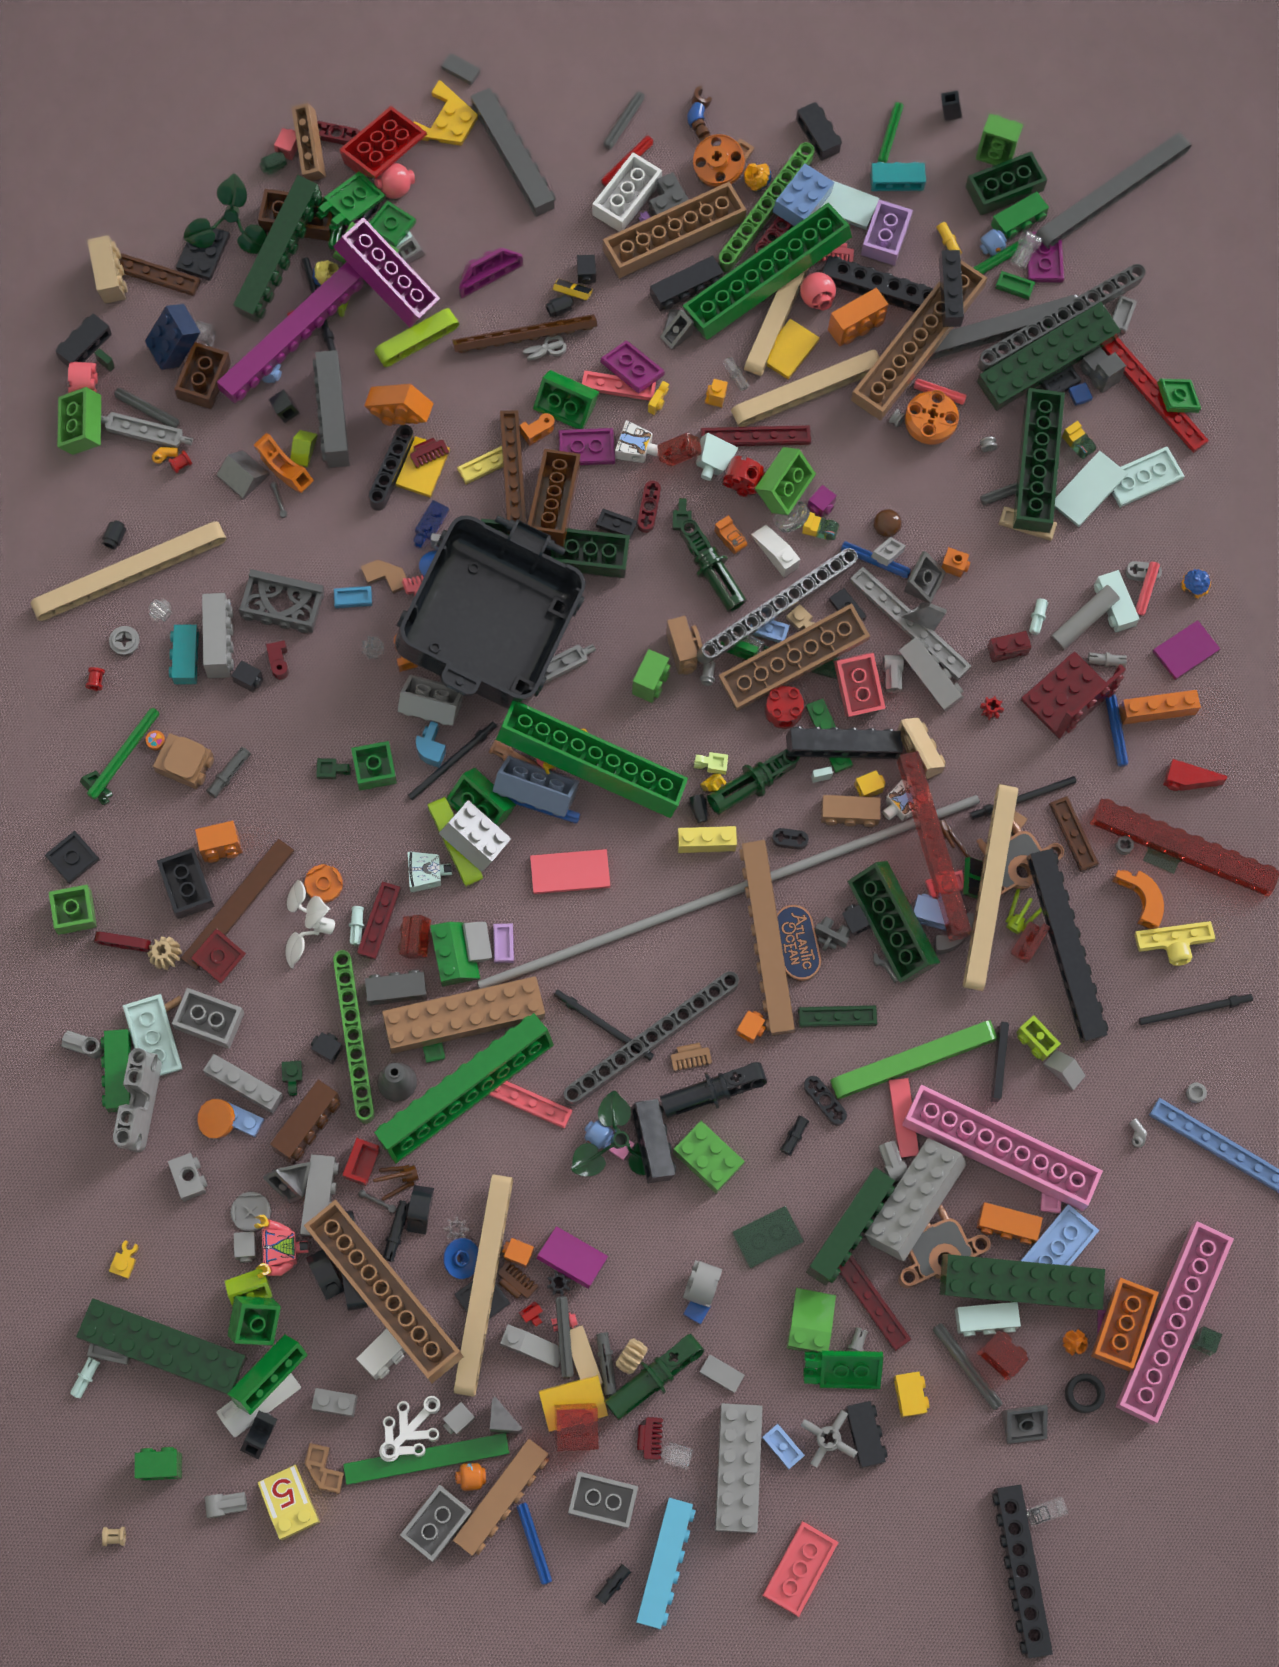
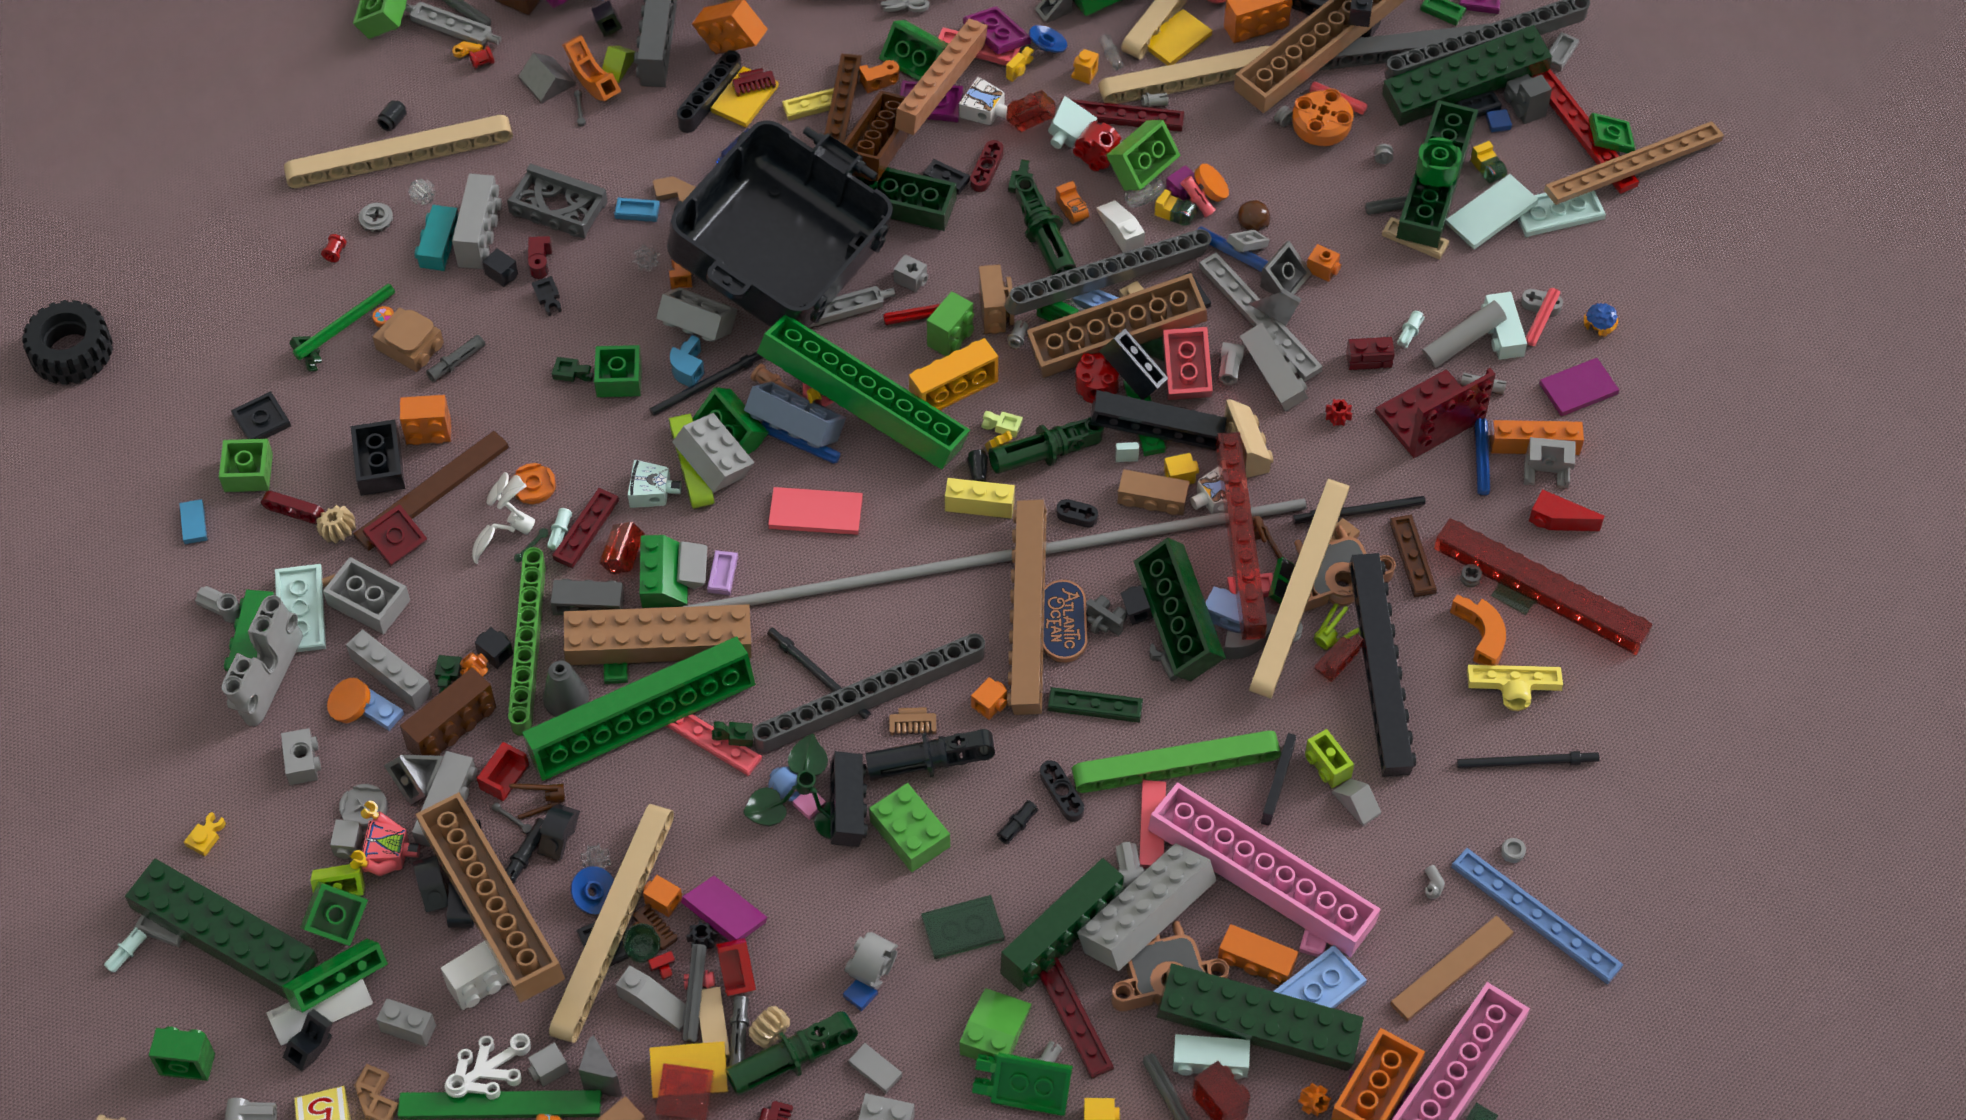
camera: 15 degrees right, 15 degrees down
none -> dark azure tile [179,499,207,544]
none -> orange gear [460,652,488,677]
none -> clear green hinge [514,528,548,562]
none -> black plate [532,276,562,316]
none -> clear green hair [623,923,661,963]
none -> dark green plate [712,721,753,747]
none -> red panel [716,938,756,996]
none -> red axle [883,304,940,325]
none -> light grey brick [894,255,928,292]
none -> nougat brick [895,18,988,135]
none -> light orange brick [909,338,998,410]
none -> blue dish [1029,25,1067,53]
none -> black brick [1100,329,1169,400]
none -> light grey pin [1141,92,1169,108]
none -> coral pin [1180,176,1216,217]
none -> orange tile [1194,164,1229,202]
none -> medium nougat tile [1390,915,1514,1022]
none -> green brick [1416,137,1462,187]
none -> light grey panel [1523,437,1576,488]
none -> medium nougat plate [1544,121,1724,205]

